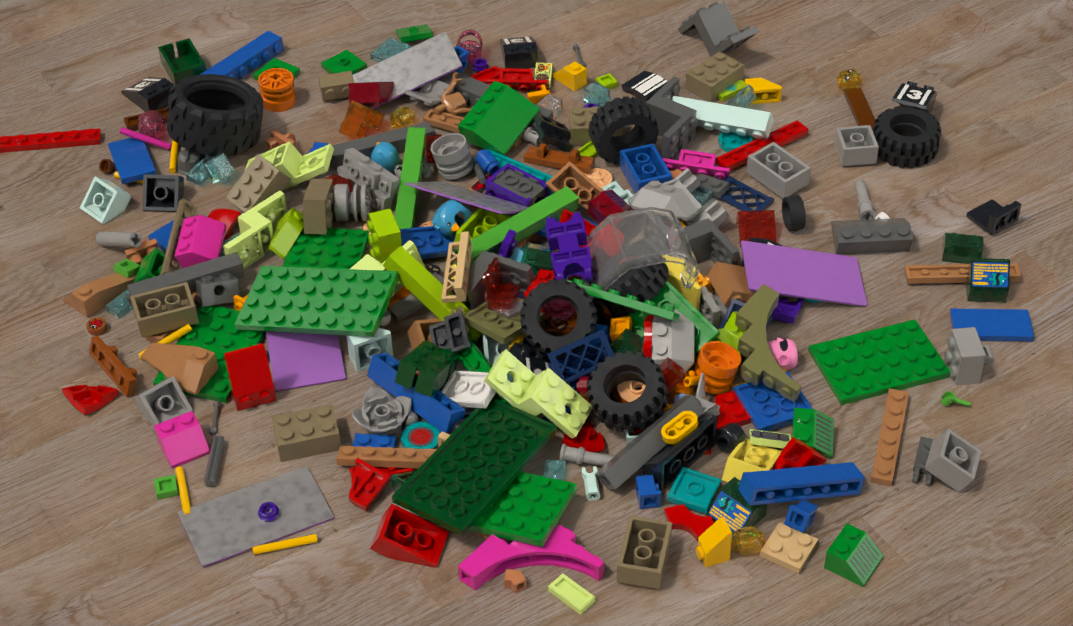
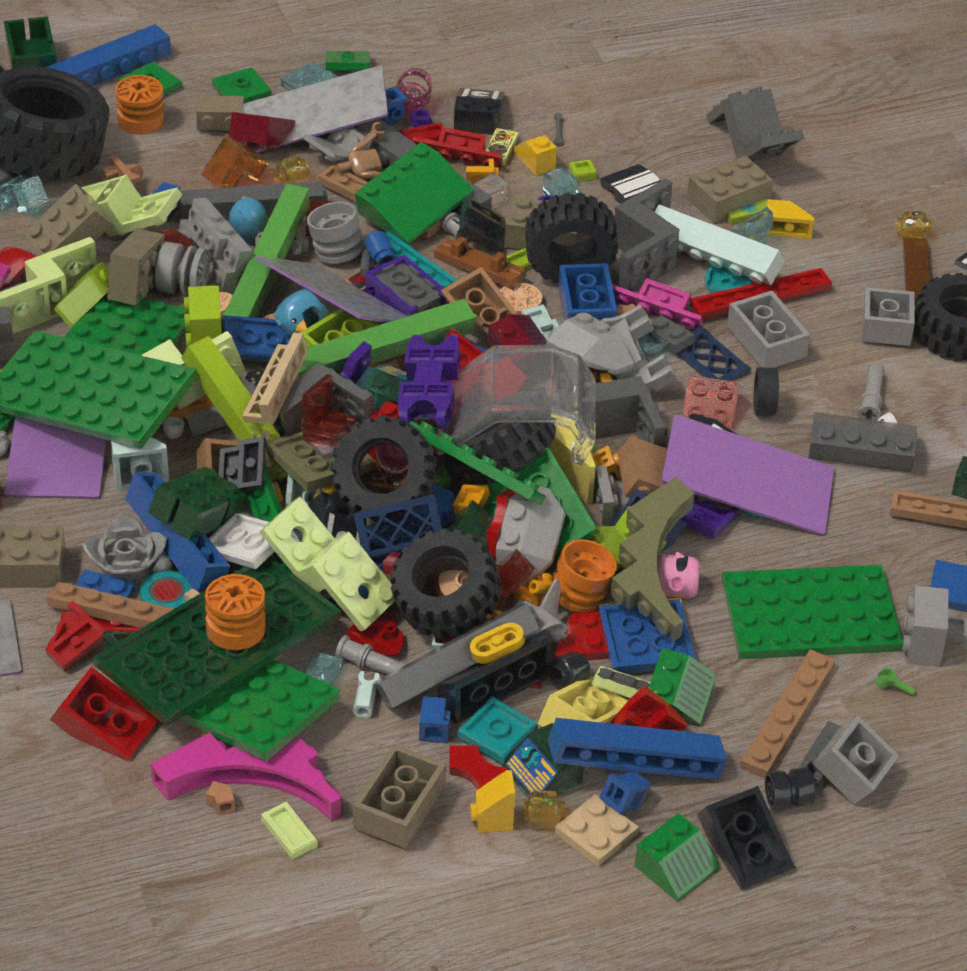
camera: 10 degrees right, 0 degrees up
none -> orange wheel [205,574,266,650]
none -> black slope [697,786,795,890]
none -> black wheel [764,767,815,810]

